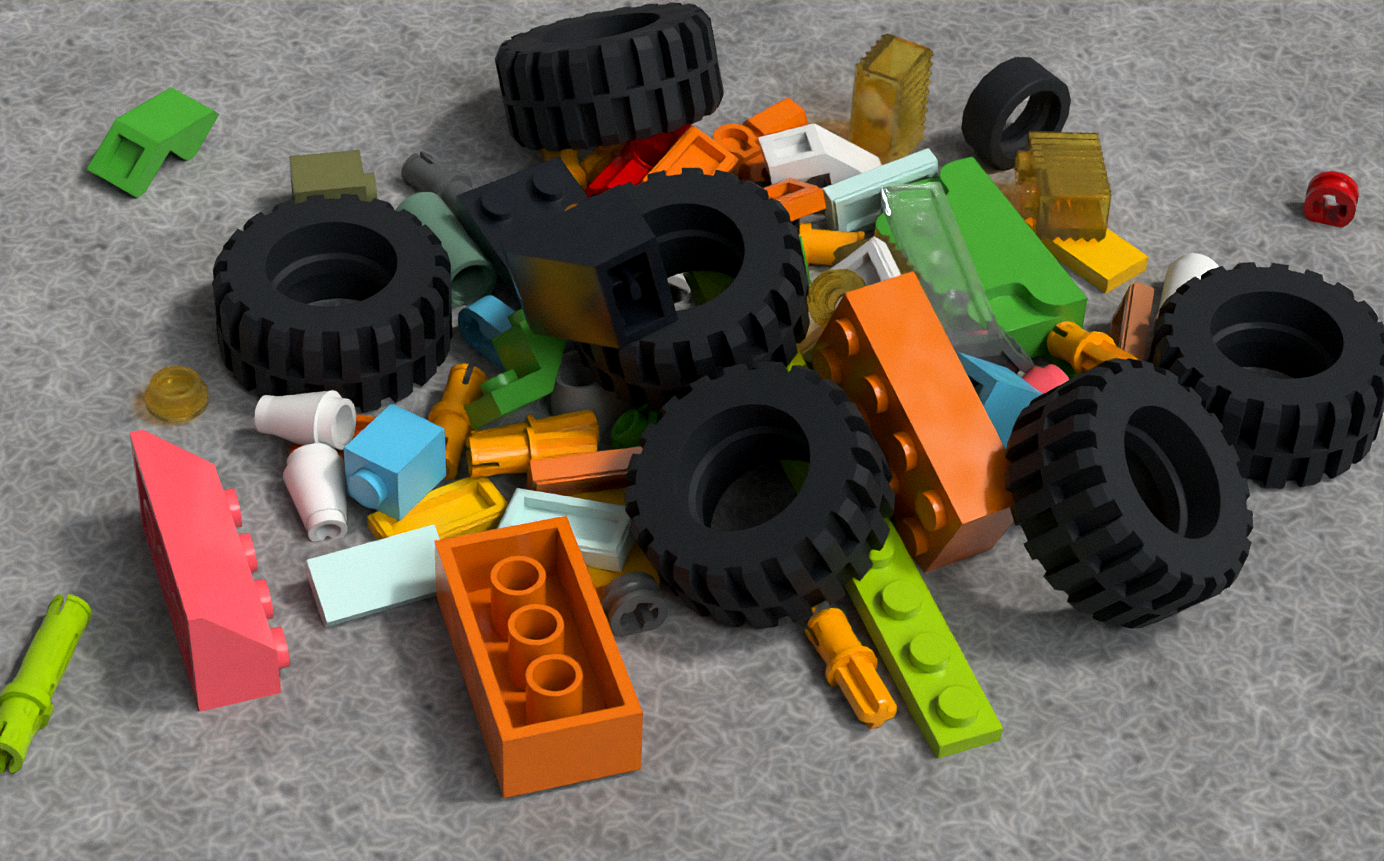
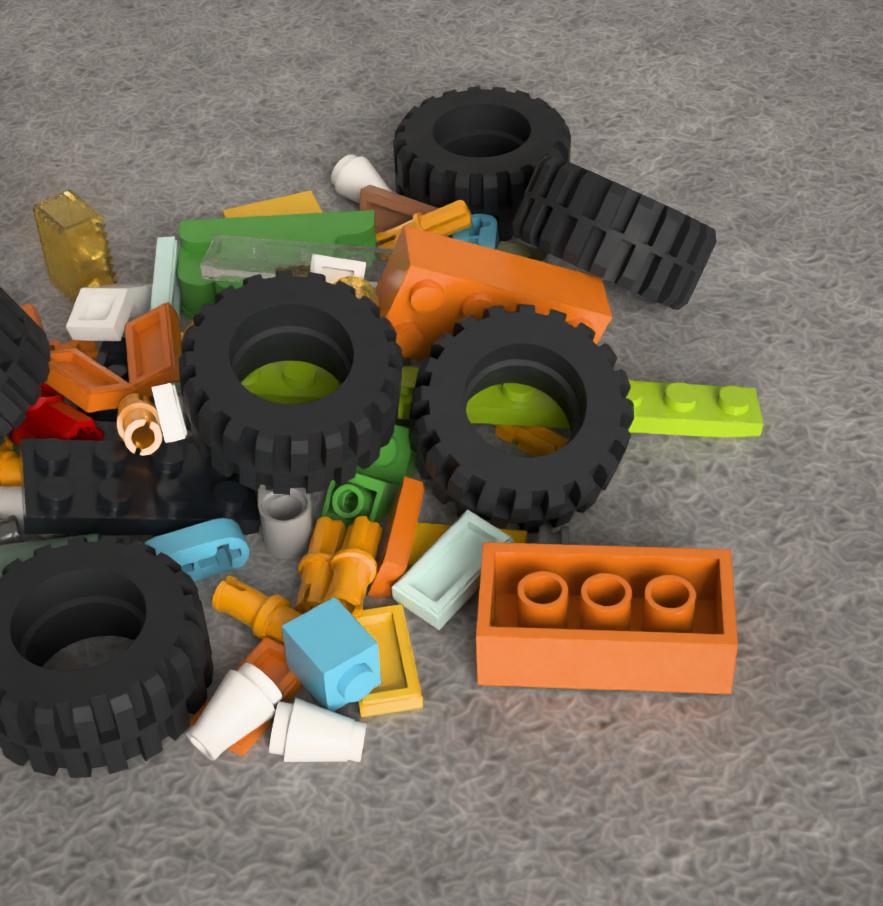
camera: 65 degrees left, 0 degrees up
coral slope [130,430,290,712] -> none
clear yellow plate [145,366,209,423] -> none
light aqua tile [304,525,440,627] -> none
bright green slope [463,309,567,430] -> none
black slope [500,184,678,349] -> none
light orange axle [805,608,897,729] -> none
black tyre [961,57,1071,170] -> none
clear yellow brick [1015,131,1111,242] -> none
red bush [1303,171,1359,228] -> none

